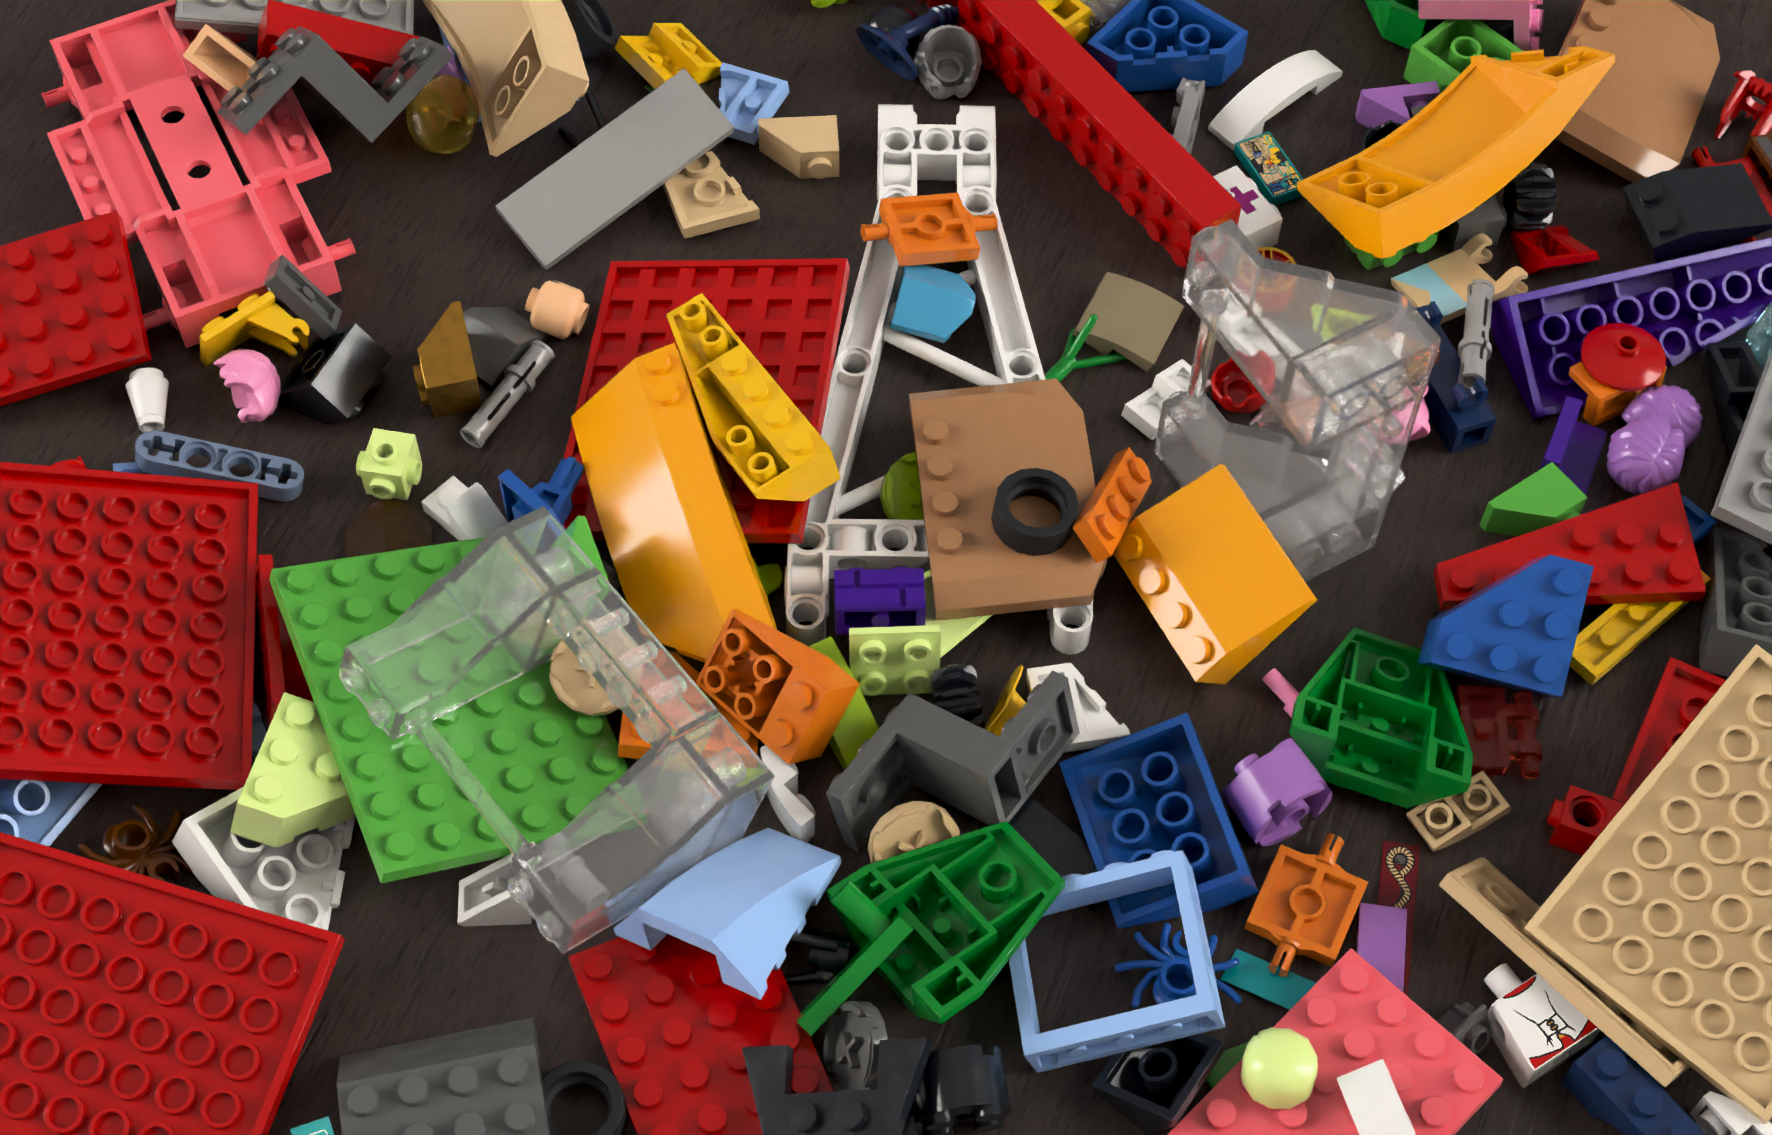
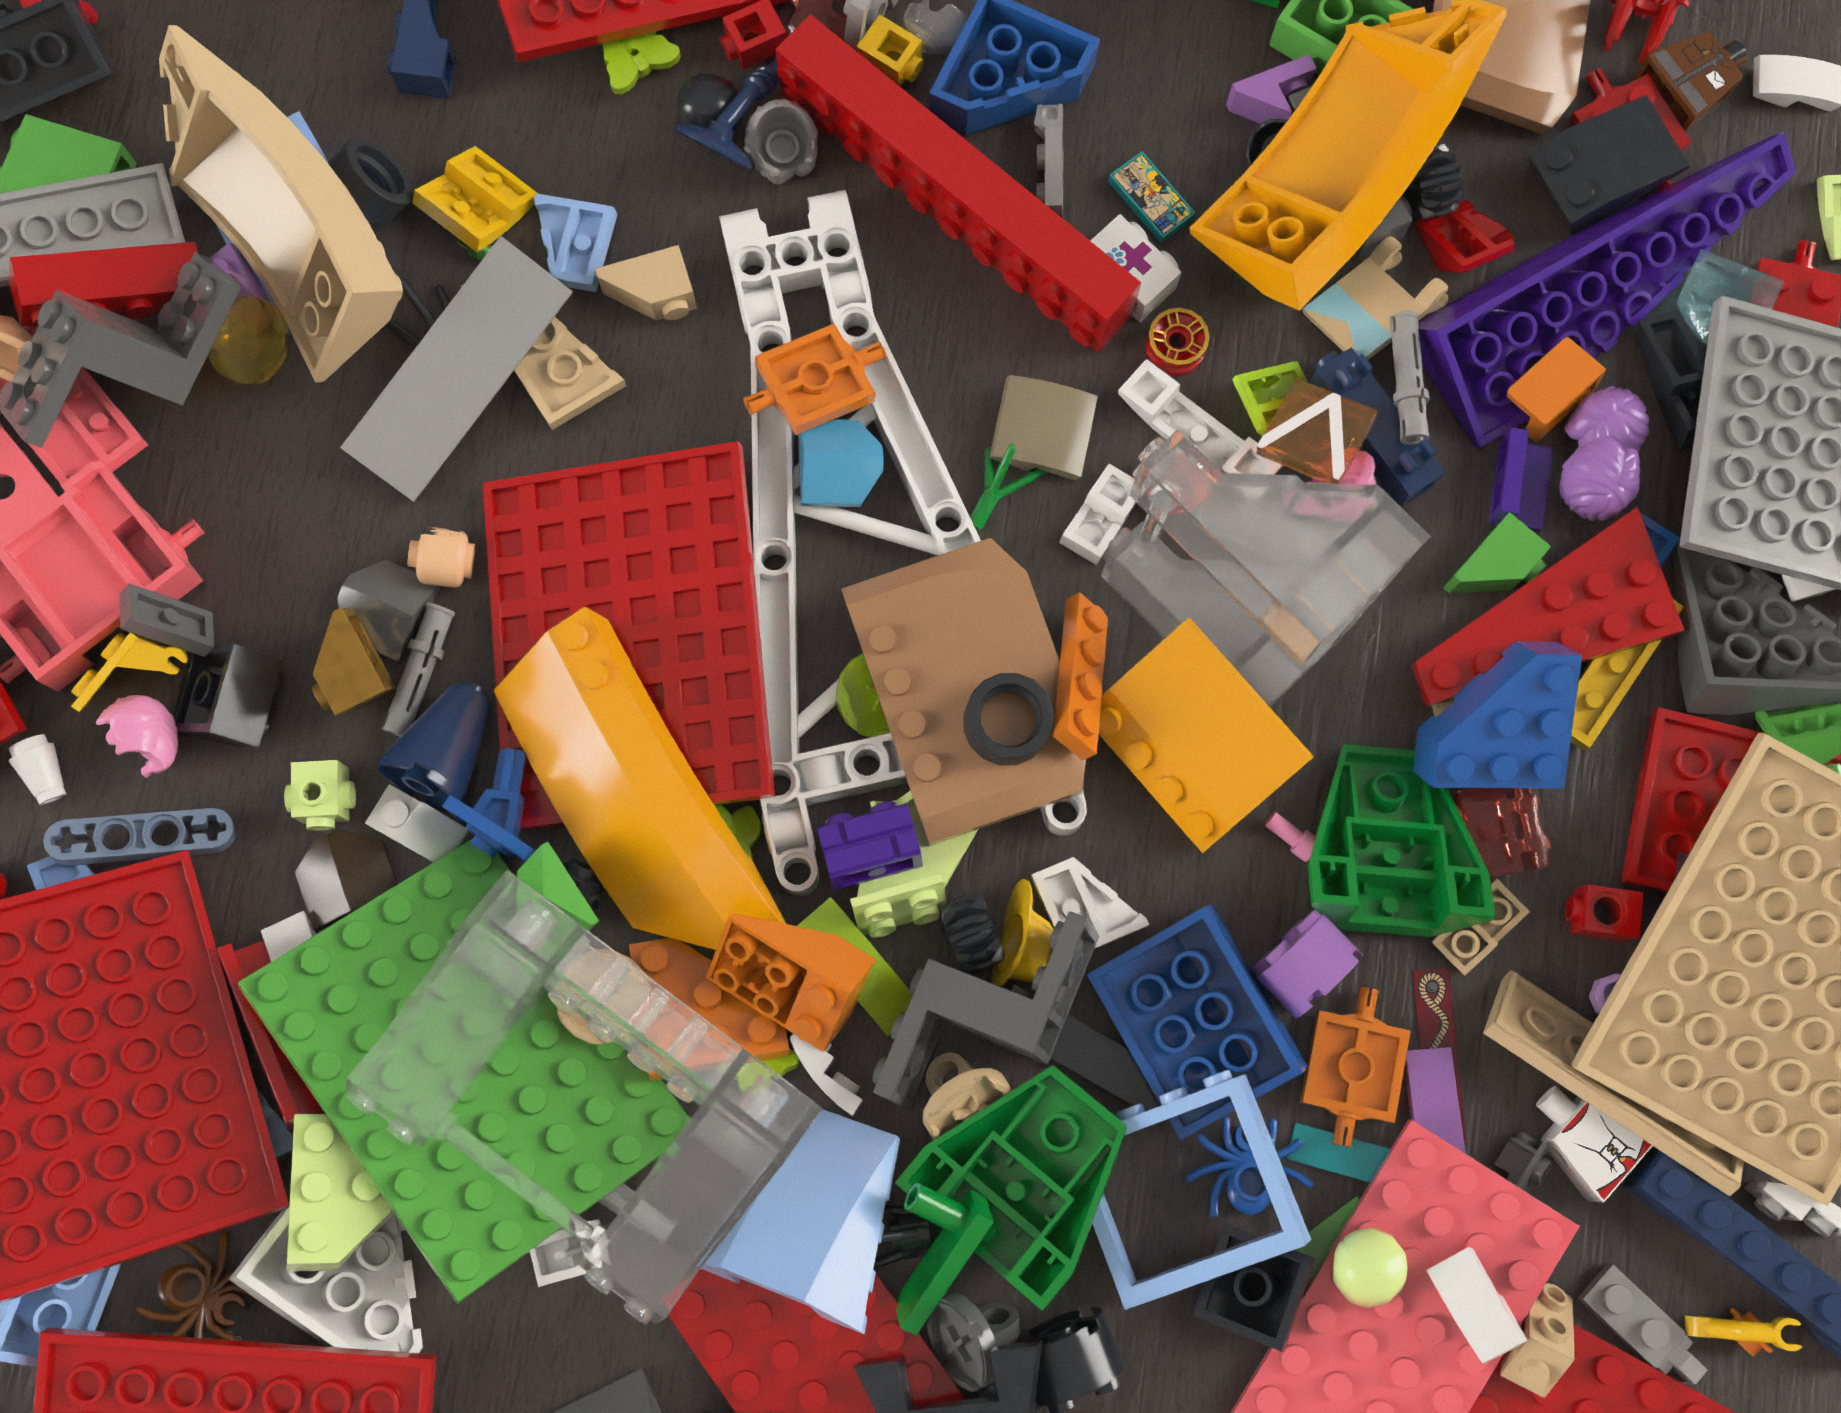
camera: 15 degrees left, 20 degrees up
yellow wedge [666,293,841,502] -> none
white slope [1208,50,1343,151] -> none
red dish [1580,323,1666,391] -> none
none -> dark blue cone [378,680,491,811]

